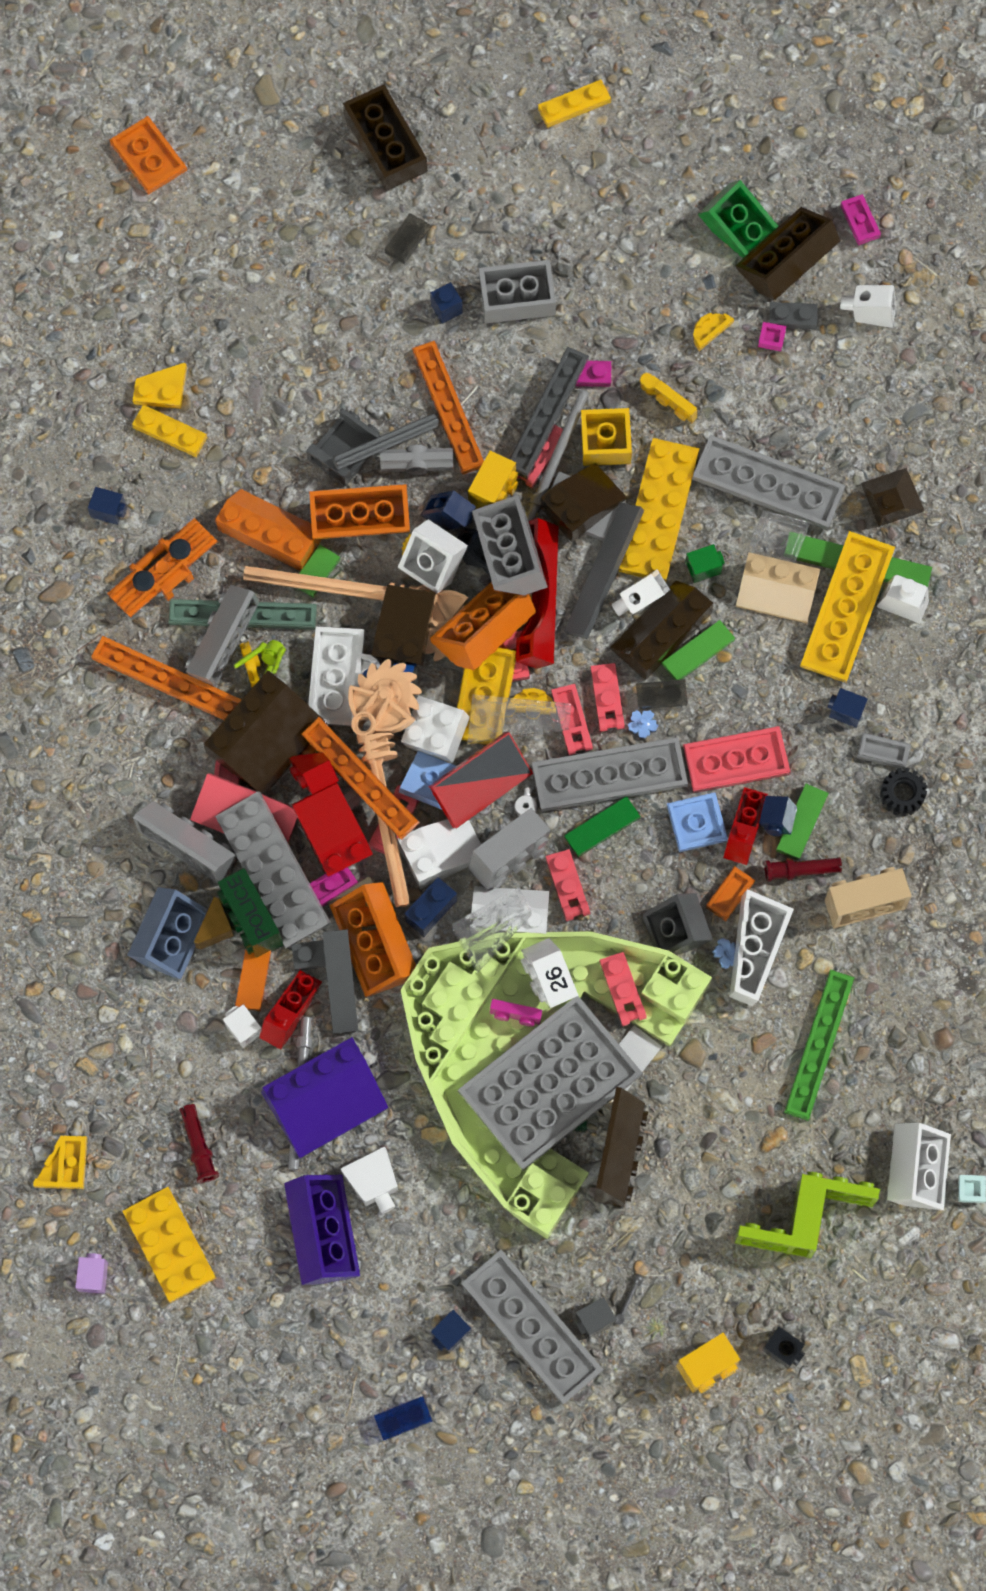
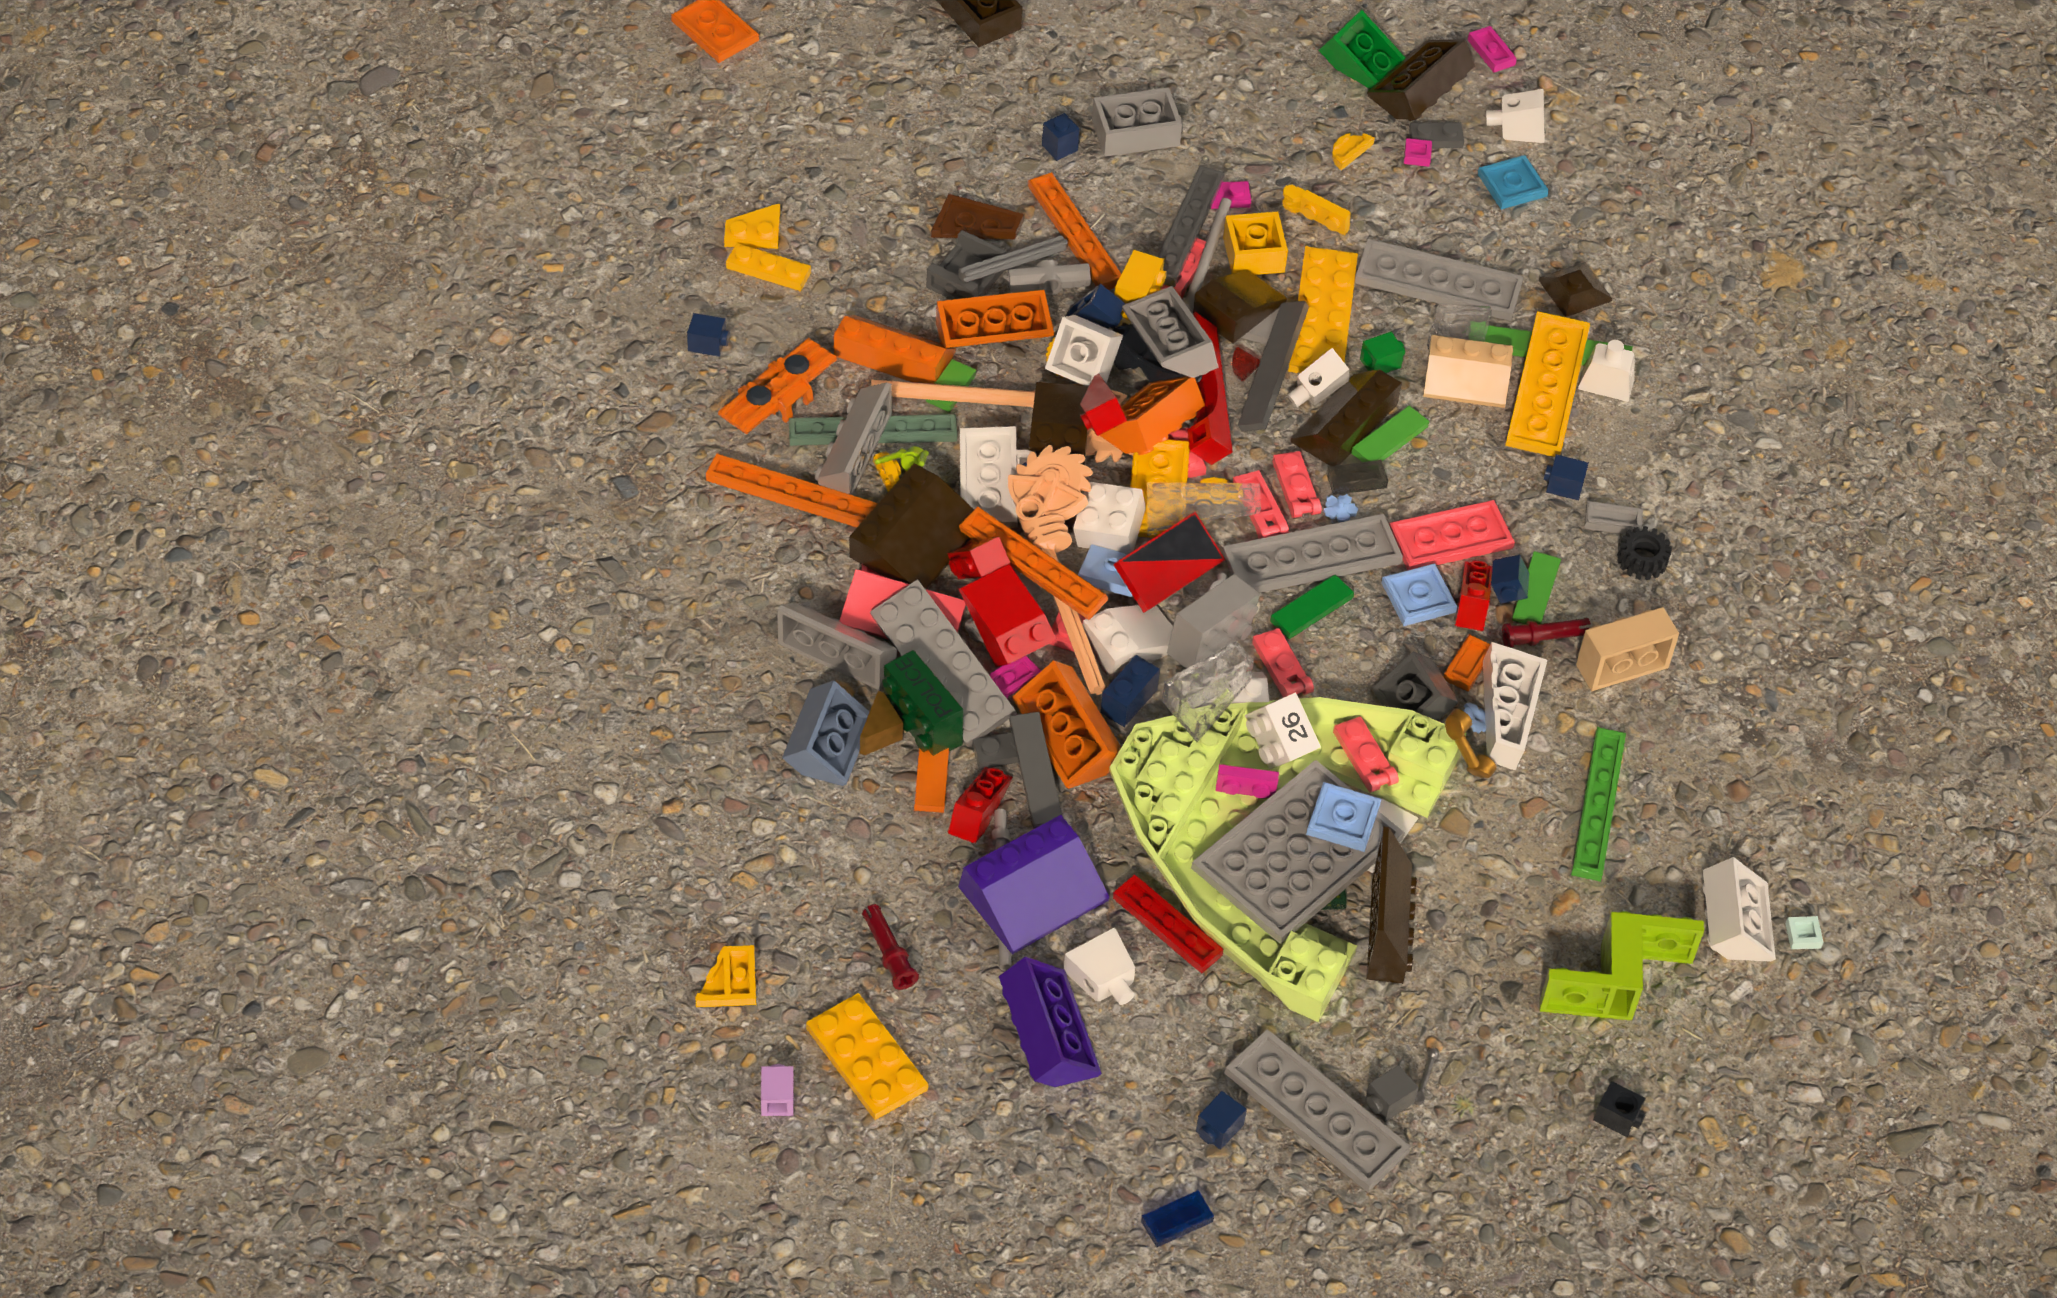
camera: 10 degrees left, 20 degrees down
white brick [223,1004,262,1048] -> none
clear smoke plate [385,213,430,264] -> none
yellow brick [676,1332,741,1394] -> none
none -> reddish brown wing [931,194,1024,240]
none -> red slope [1080,374,1127,436]
none -> red plate [1113,874,1224,974]
none -> clear red tile [1232,347,1260,382]
none -> light blue plate [1306,782,1382,852]
none -> pearl gold bar [1445,709,1496,778]
none -> dark azure tile [1478,155,1549,210]

